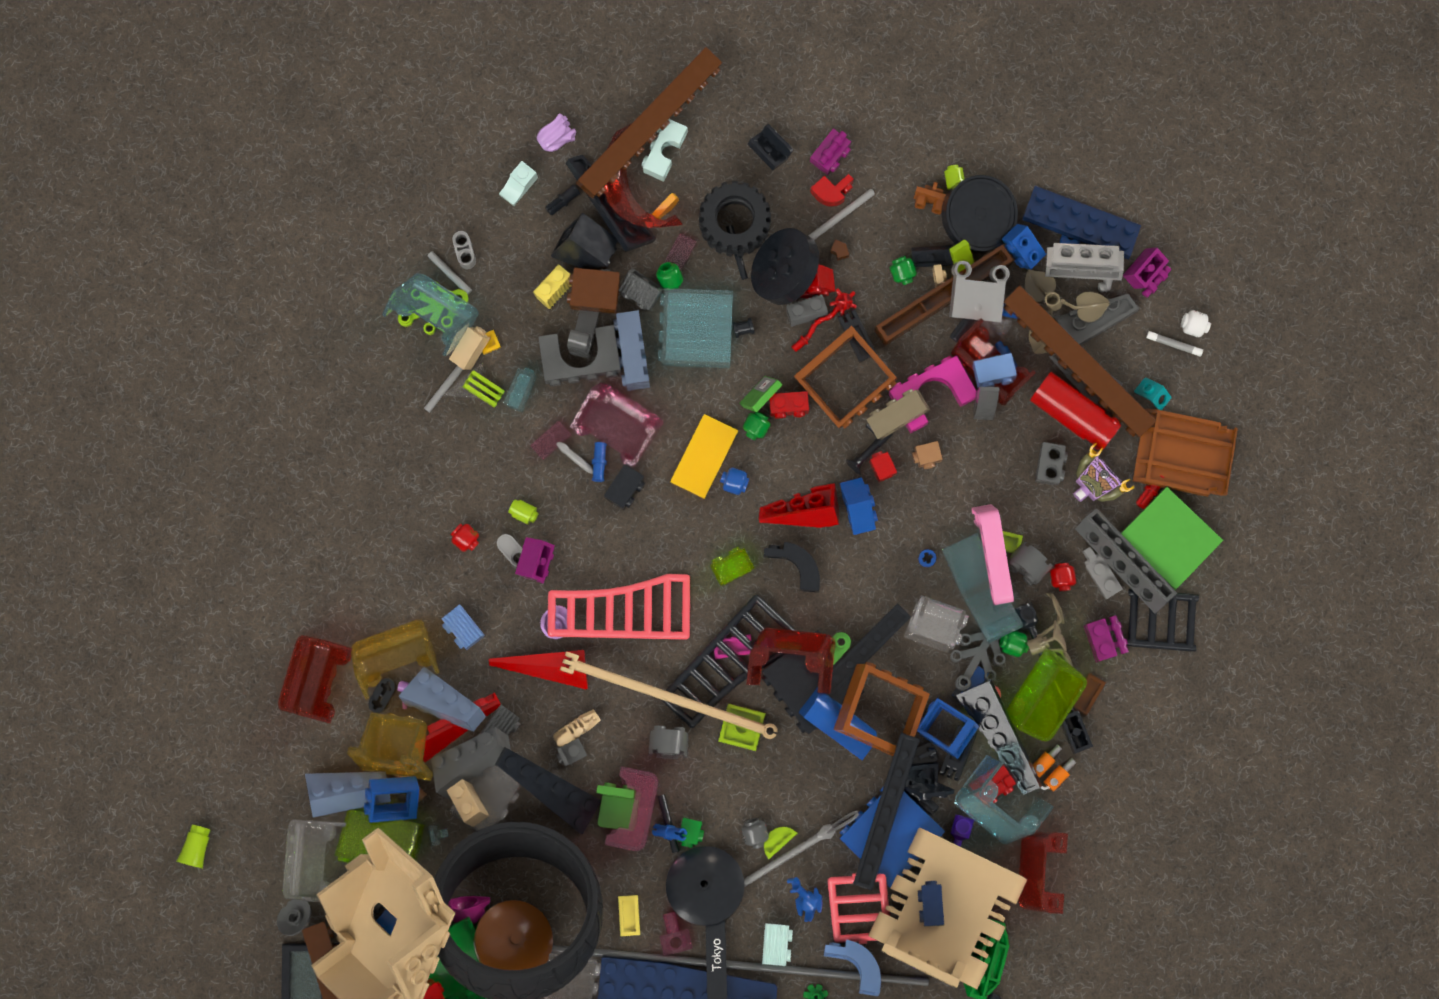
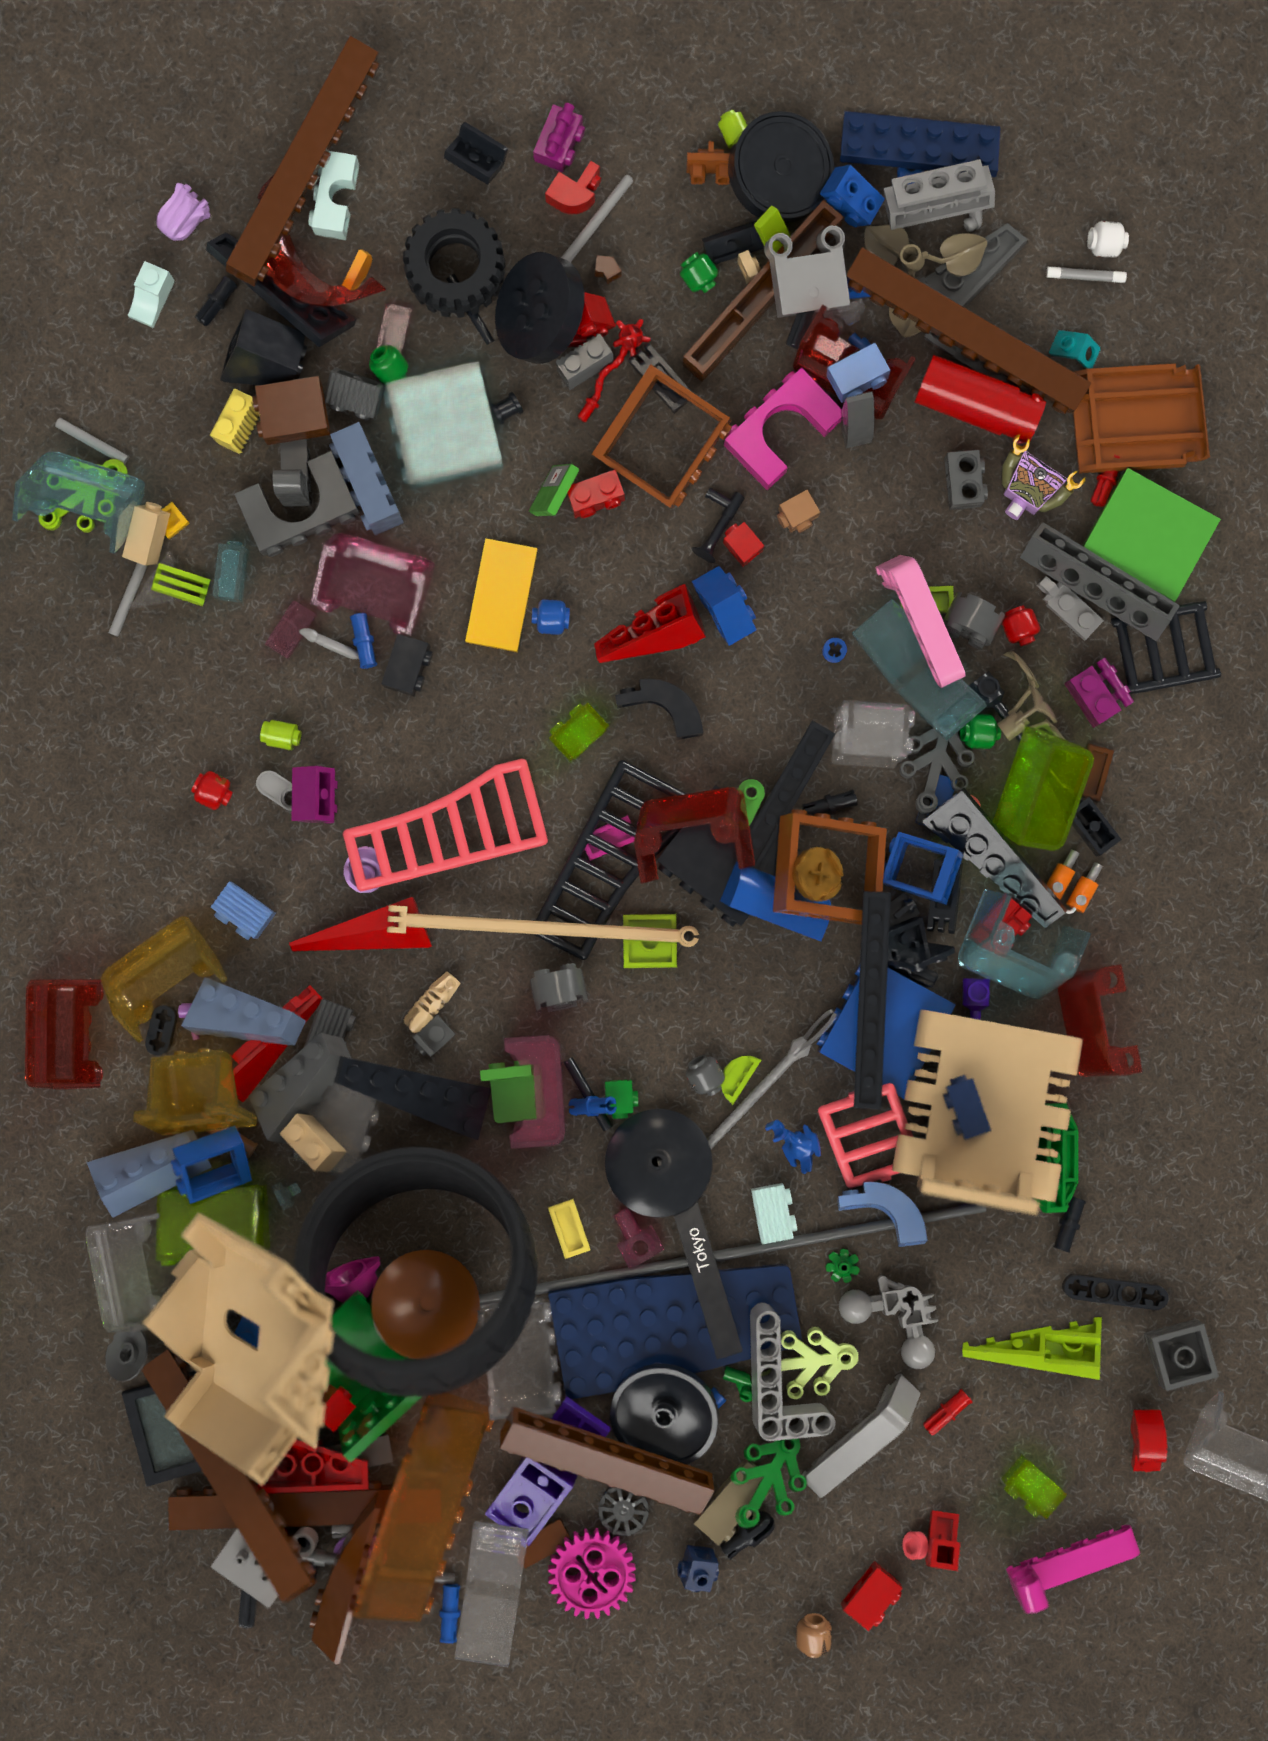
camera: 15 degrees left, 5 degrees up
light grey beam [452,231,476,269] -> none
green head [743,411,771,440] -> none
dark tan brick [866,389,930,440] -> none
magenta brick [1123,248,1171,298] -> none
none -> pearl gold tile [793,847,843,901]
none -> black pin [802,789,858,816]

